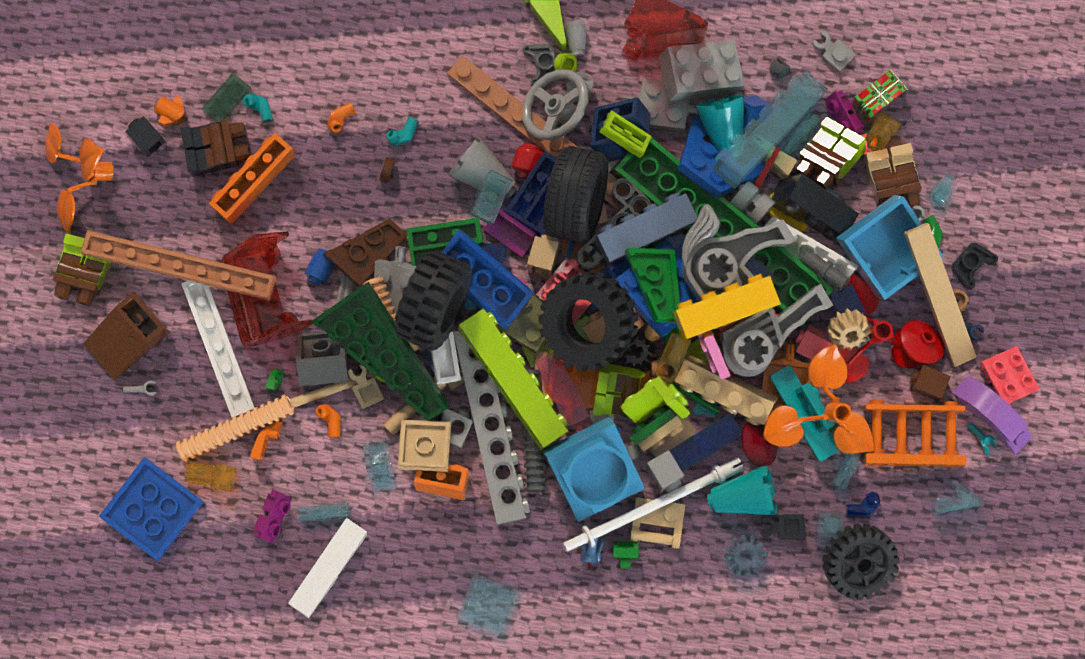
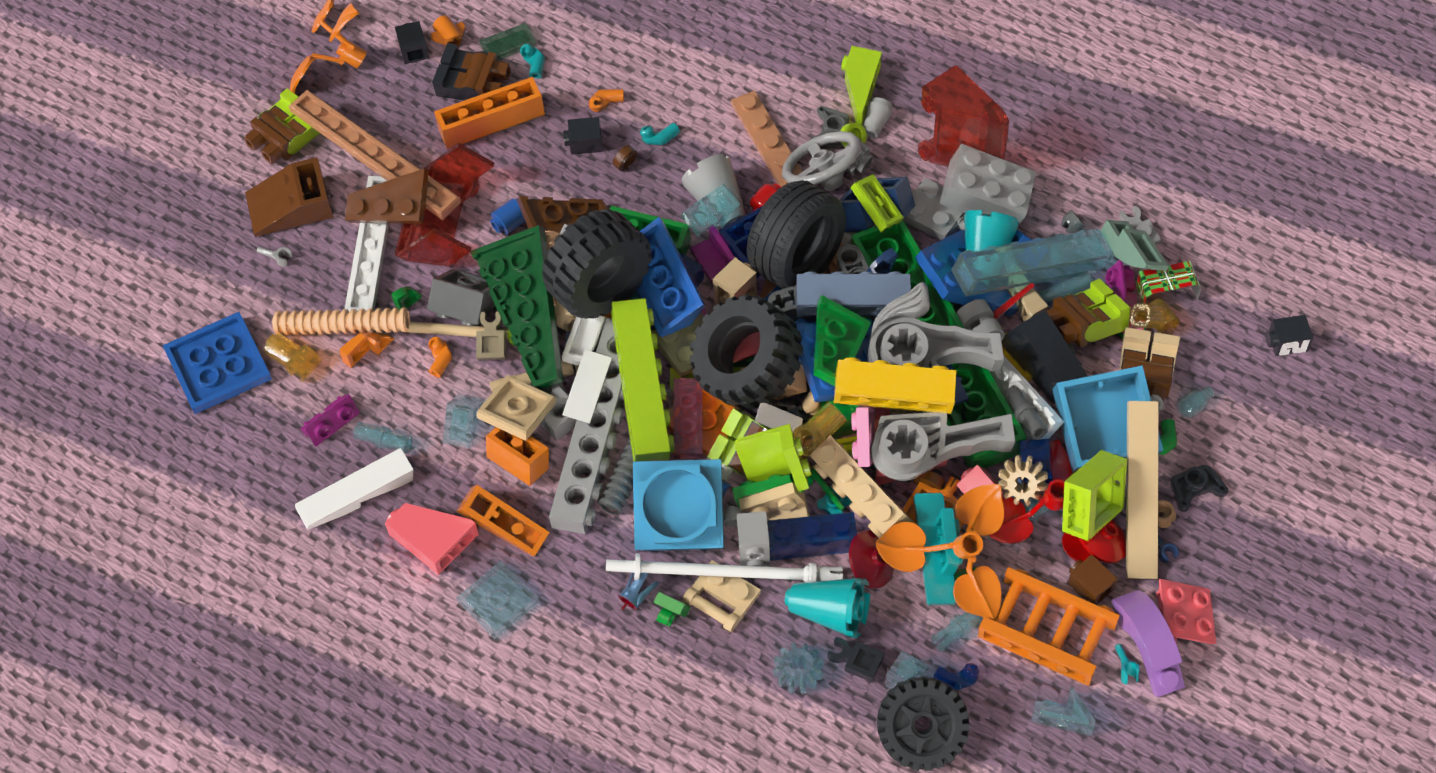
camera: 25 degrees right, 20 degrees down
none -> reddish brown wing [345,168,429,224]
none -> coral slope [385,503,479,575]
none -> orange slope [456,485,550,557]
none -> white sticker [562,349,612,424]
none -> black brick [563,117,602,155]
none -> white sticker [755,403,803,438]
none -> dark blue tile [866,248,898,274]
none -> lime window [1062,450,1127,541]
none -> sand green slope [1097,220,1169,271]
none -> black brick [1265,315,1313,356]

